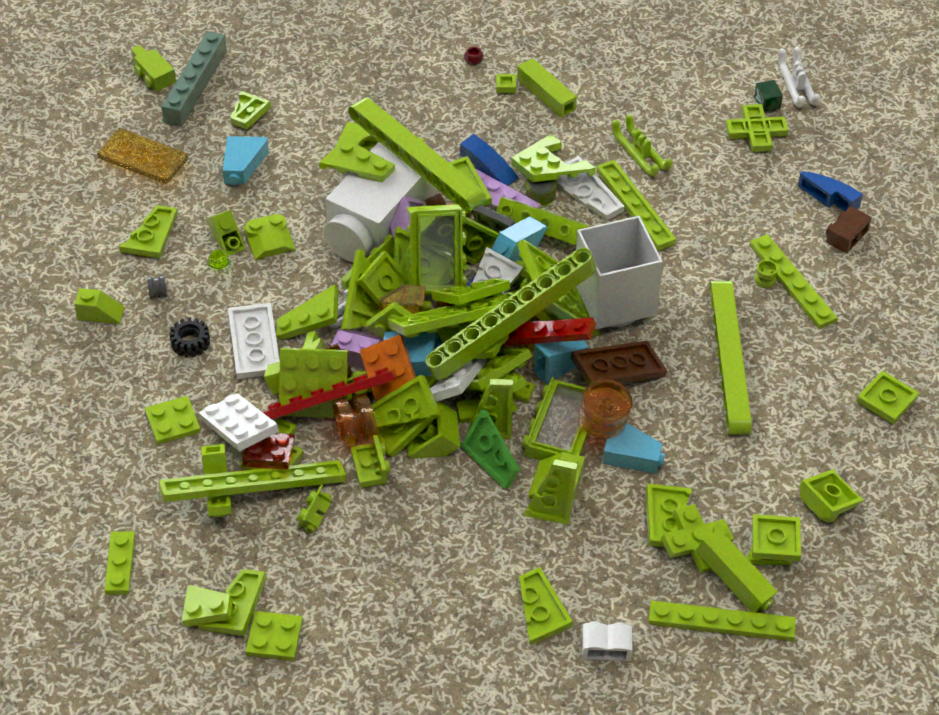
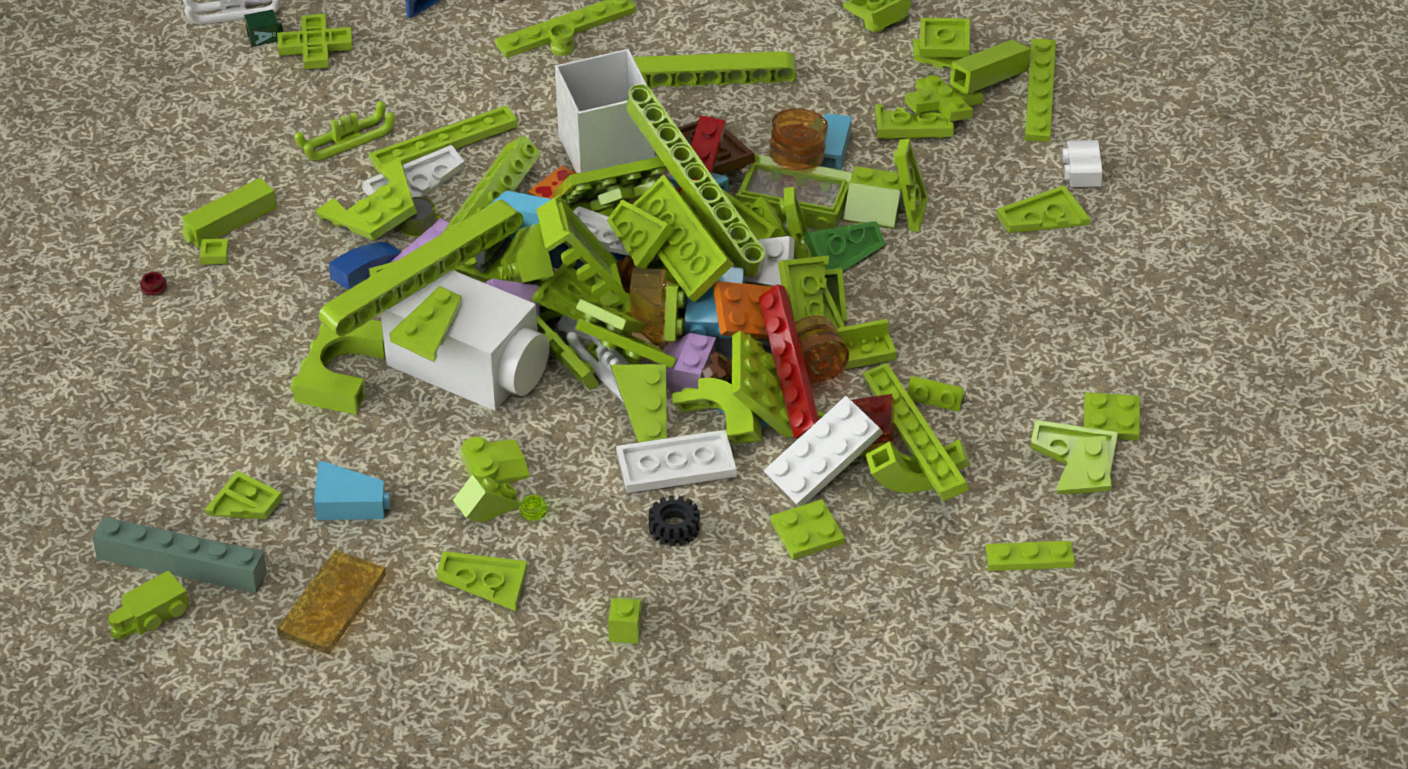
camera: 90 degrees left, 5 degrees down
dark grey wheel [147,275,167,298] -> none

